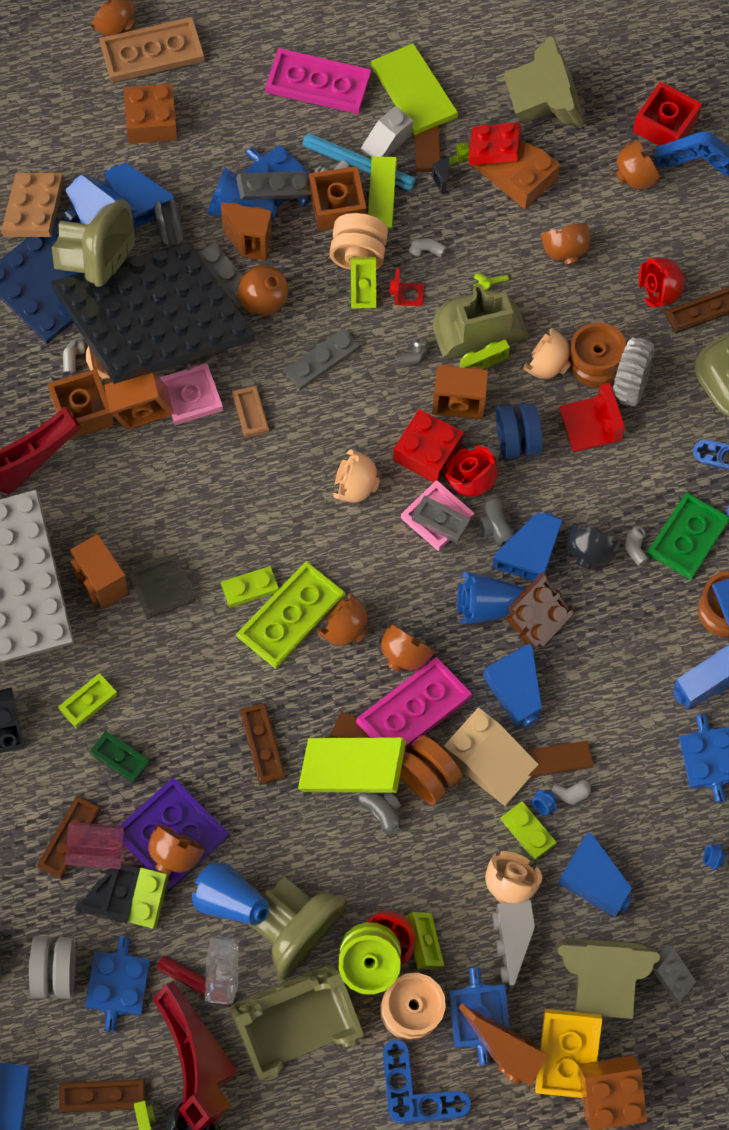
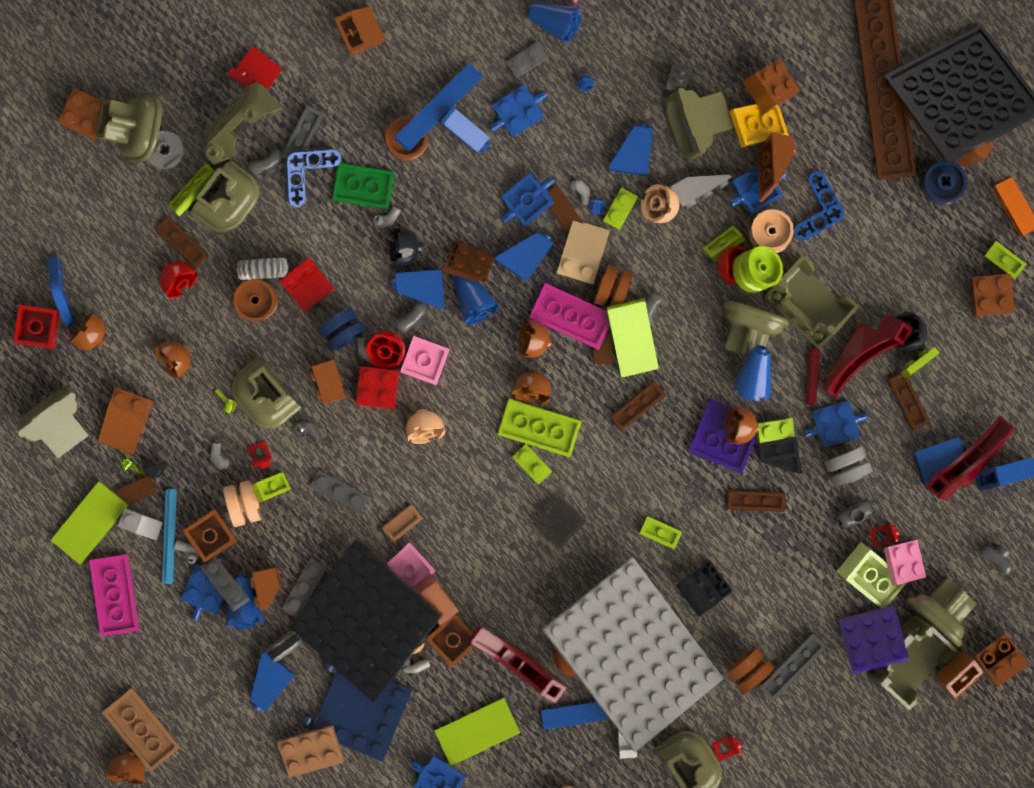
camera: 110 degrees left, 20 degrees up
olive piece [52,199,135,286] -> none
slope [65,175,137,224] -> none
clear pink panel [65,822,124,869] -> none
dark orange brick [69,534,128,610] -> none
dark green plate [90,731,150,784] -> none
dark orange brick [124,84,177,144] -> none
clear brick [205,936,239,1005] -> none
dark orange cylinder [237,265,289,317] -> none
lime tile [368,156,397,231] -> none
flat silver plate [412,495,470,544] -> none
lime plate [459,340,510,370] -> none
red plate [468,122,521,165] -> none
light nougat cylinder [523,328,571,380] -> none
none -> blue plate [501,172,555,226]

